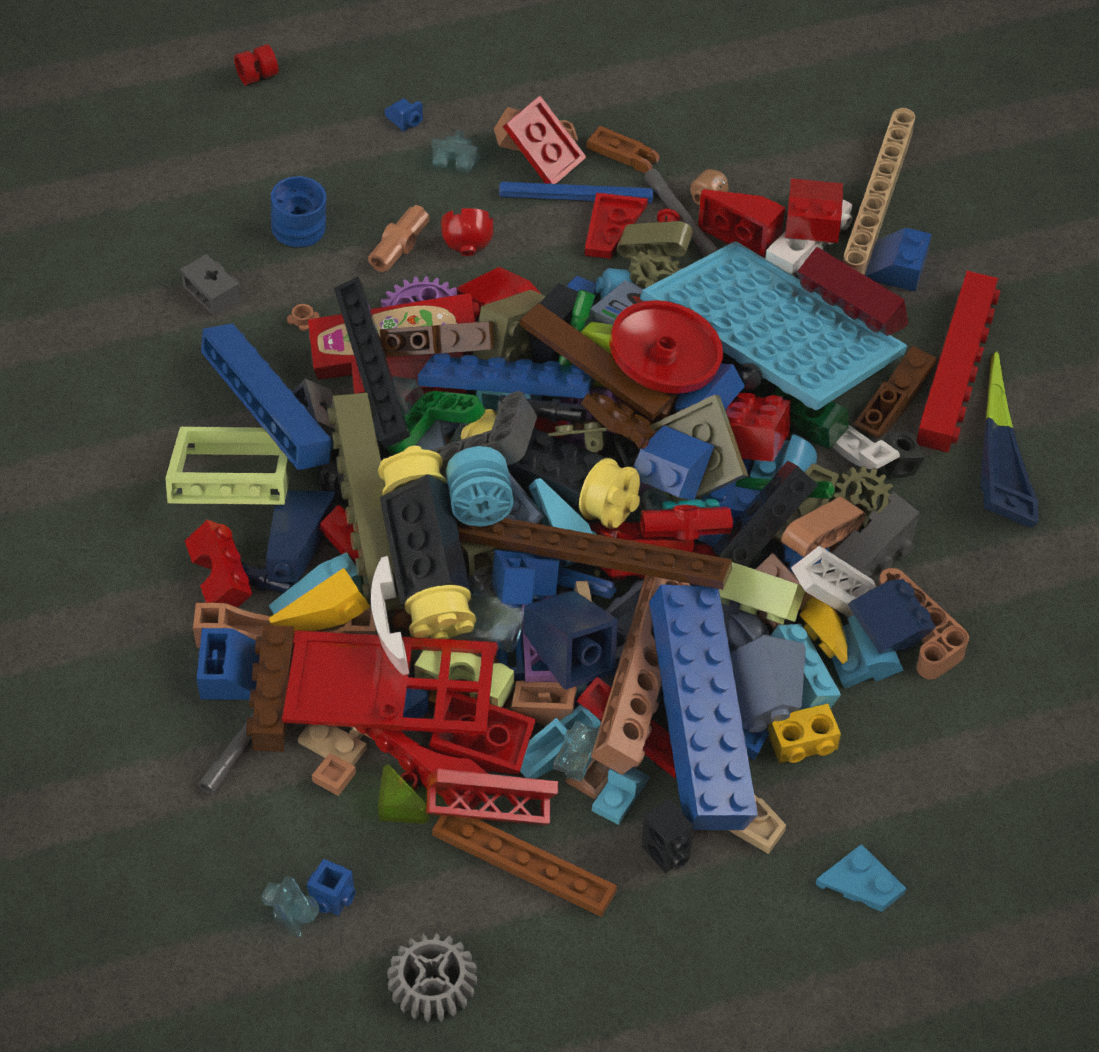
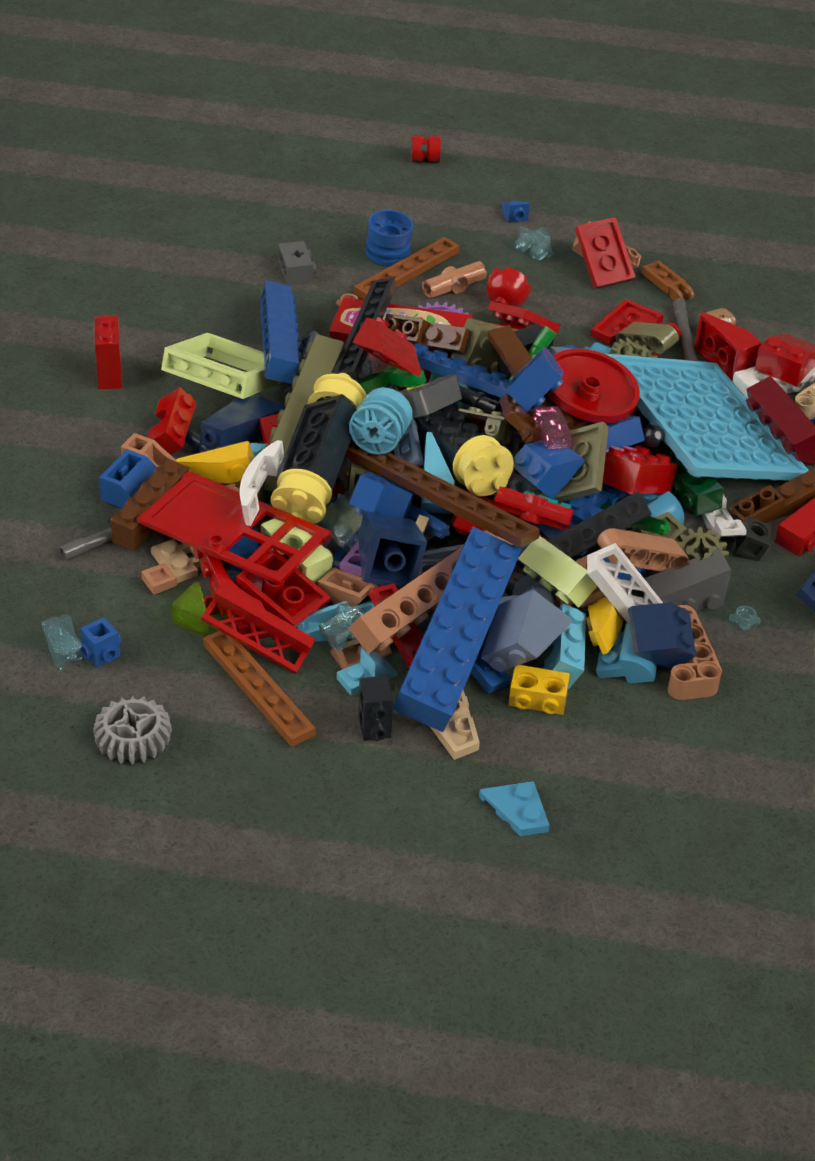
camera: 25 degrees right, 10 degrees down
blue axle [499,182,653,204] -> none
none -> red brick [95,315,122,390]
none -> red slope [353,317,422,377]
none -> dark orange plate [354,237,460,300]
none -> red wing [488,301,561,333]
none -> blue slope [506,347,564,412]
none -> clear pink slope [533,406,572,449]
none -> clear light blue plate [729,606,761,632]

